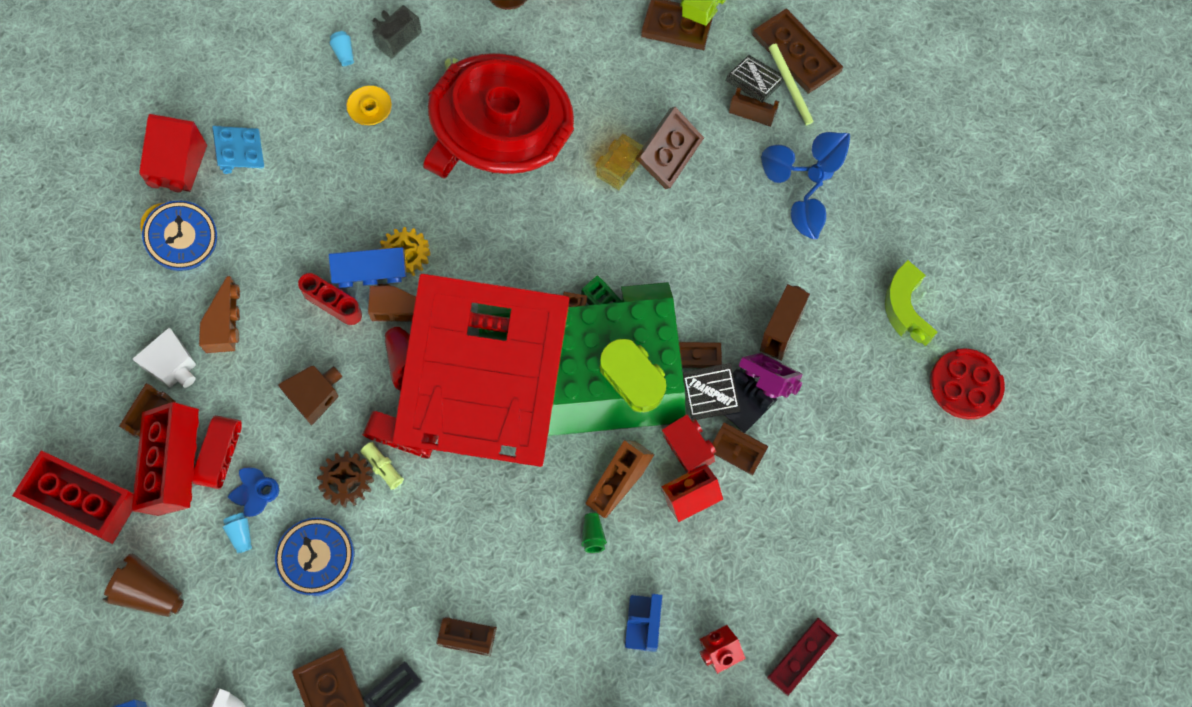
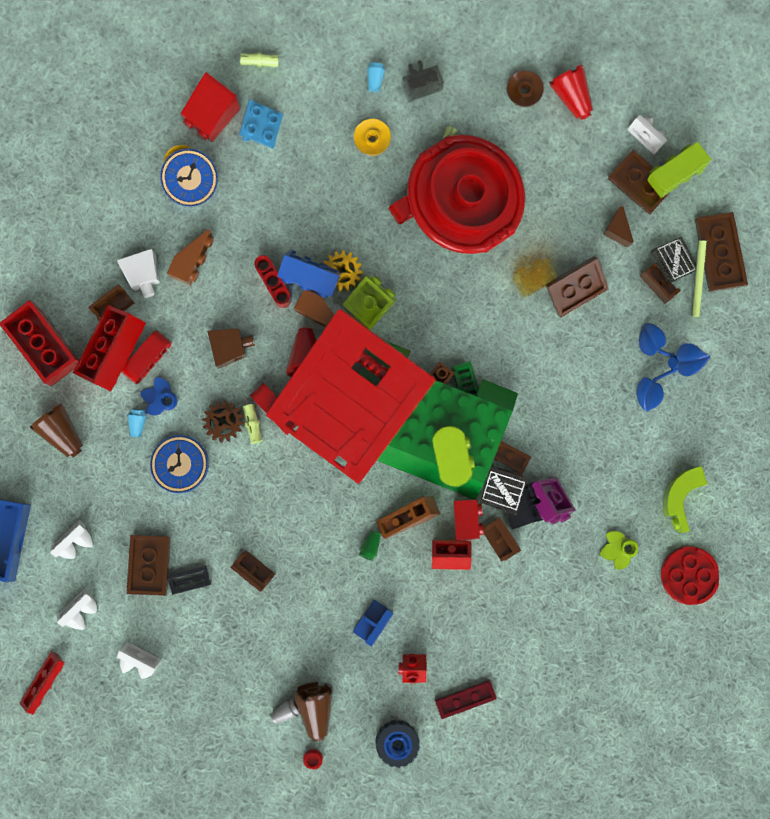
camera: 25 degrees right, 15 degrees up
reddish brown brick [760,284,810,361] -> none
none -> yellowish green pin [241,52,278,68]
none -> lime plate [342,275,397,330]
none -> lime plate [600,531,638,570]
none -> reddish brown slope [603,206,634,247]

